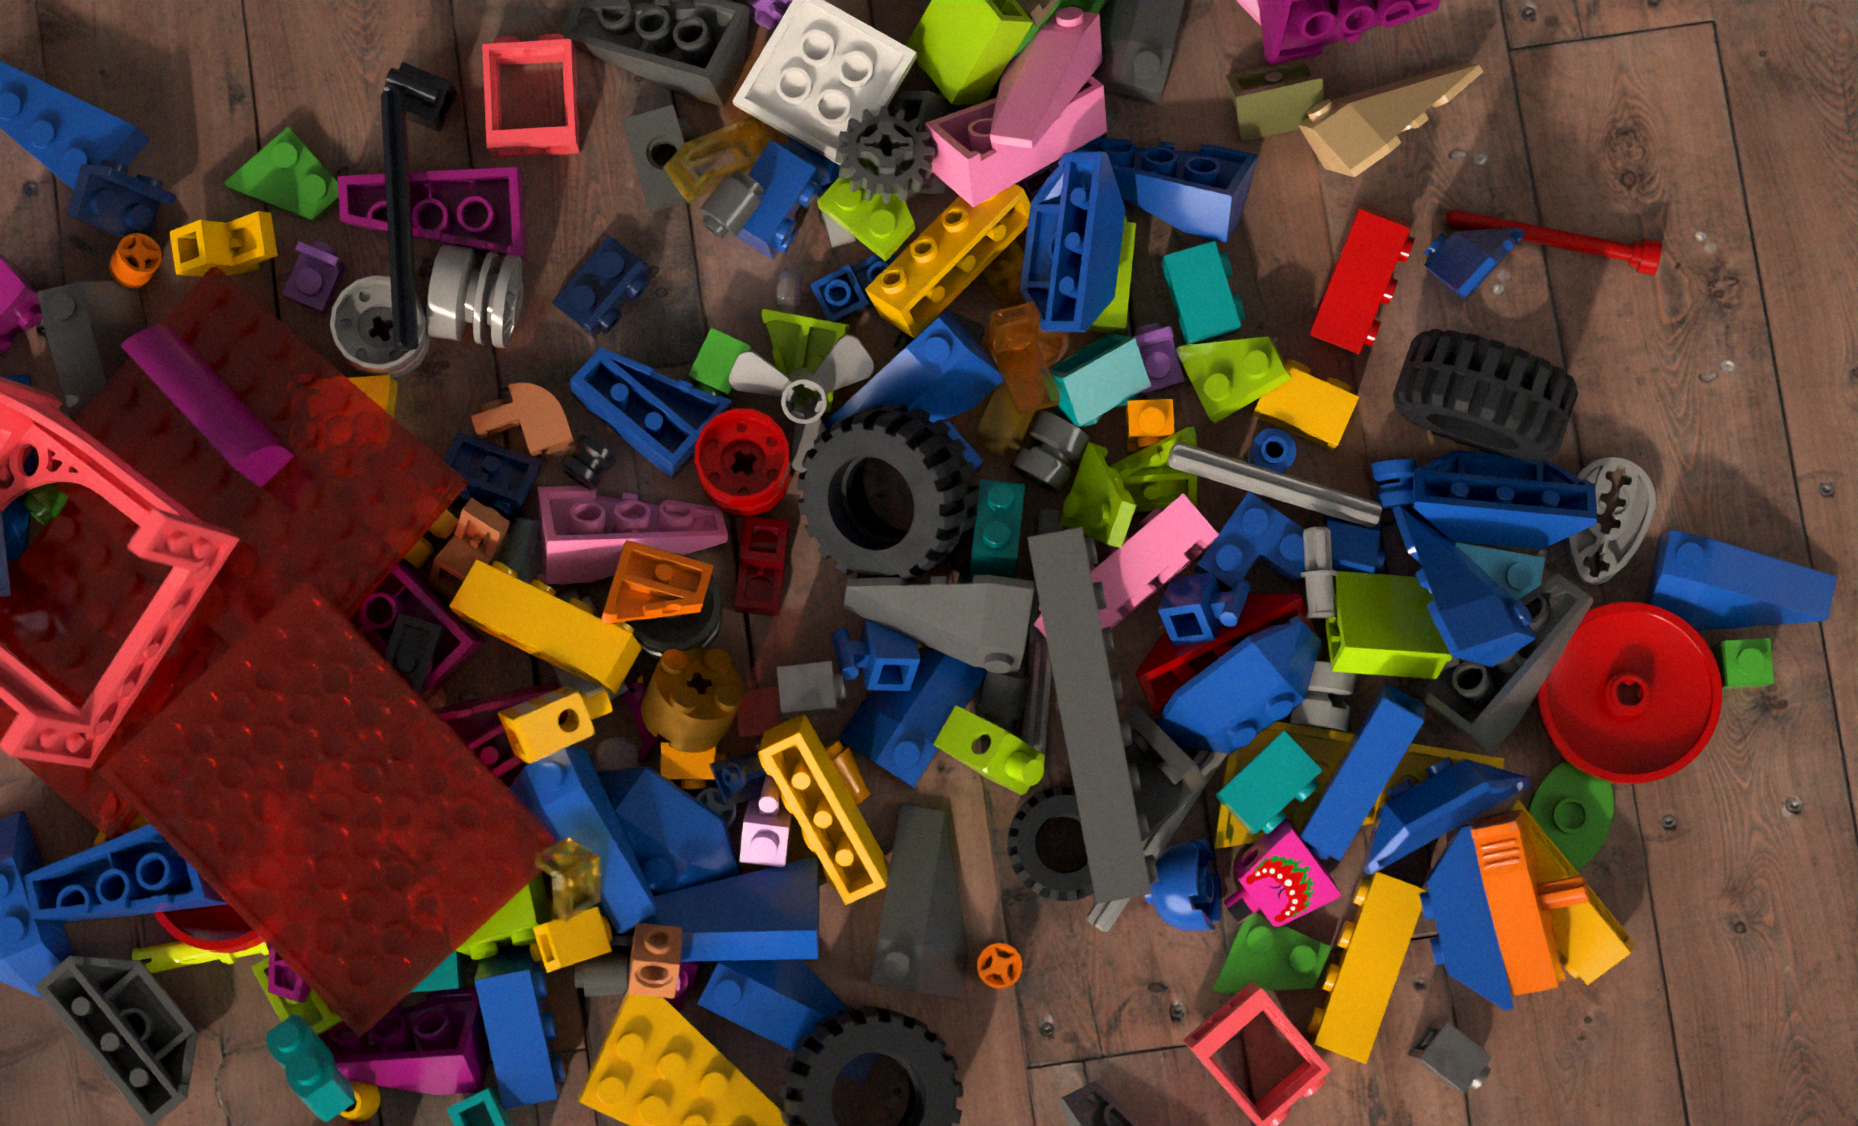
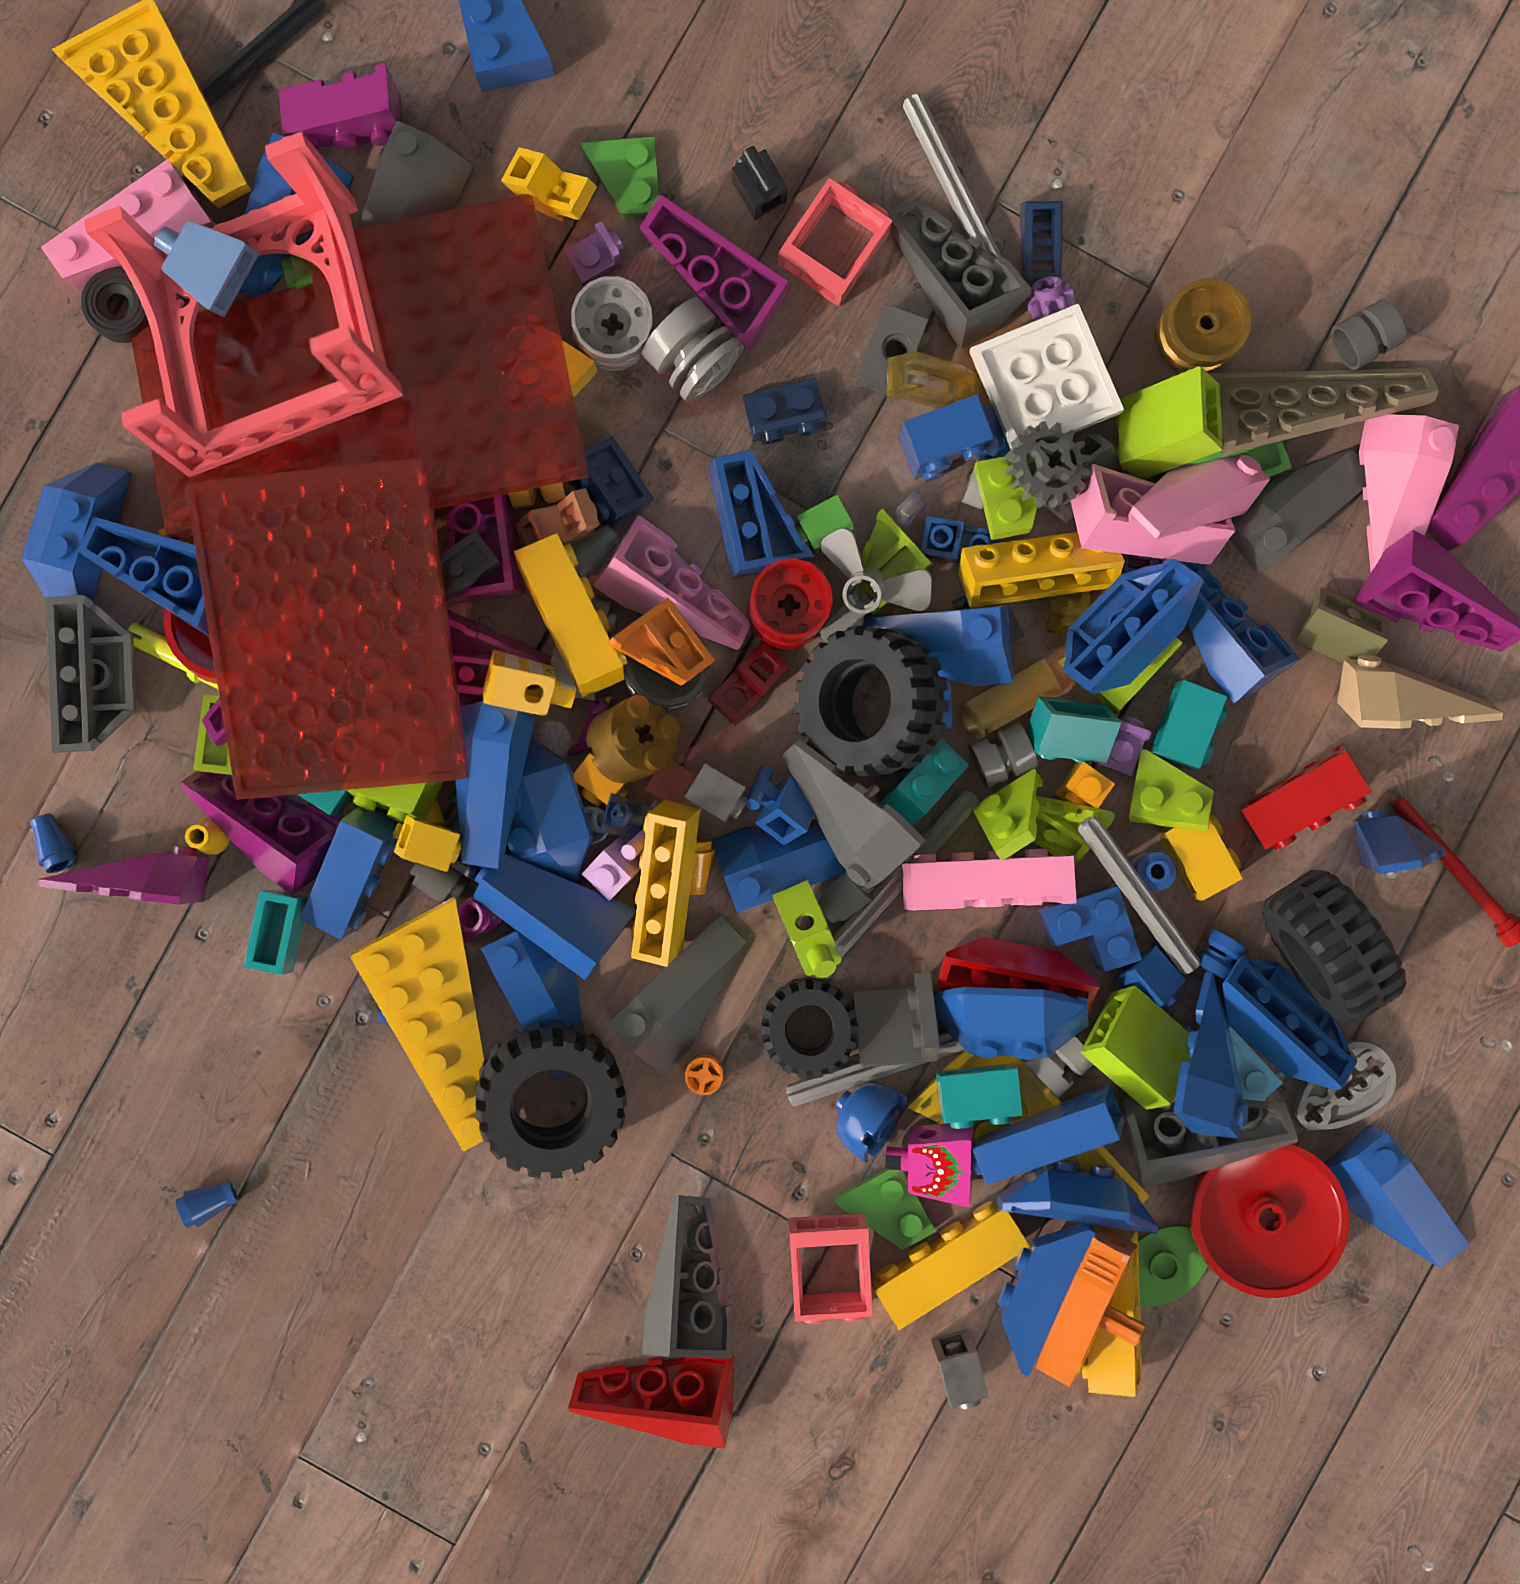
camera: 25 degrees right, 5 degrees up
dark blue bracket [67,160,177,238] -> none
orange wheel [108,233,162,289] -> none
magenta brick [120,325,294,488] -> none
teal brick [266,1014,355,1122] -> none
black axle [381,90,419,351] -> none
nougat brick [471,383,576,459] -> none
clear yellow bracket [535,838,601,921] -> none
black wheel [558,435,616,490] -> none
nougat brick [628,923,682,998] -> none
dark grey brick [699,169,765,239] -> none
clear orange bracket [987,302,1060,414] -> none
dark grey brick [1027,527,1158,904] -> none
blue brick [1158,572,1251,646] -> none
light grey axle [1301,527,1337,618] -> none
bright green brick [1712,638,1774,690] -> none

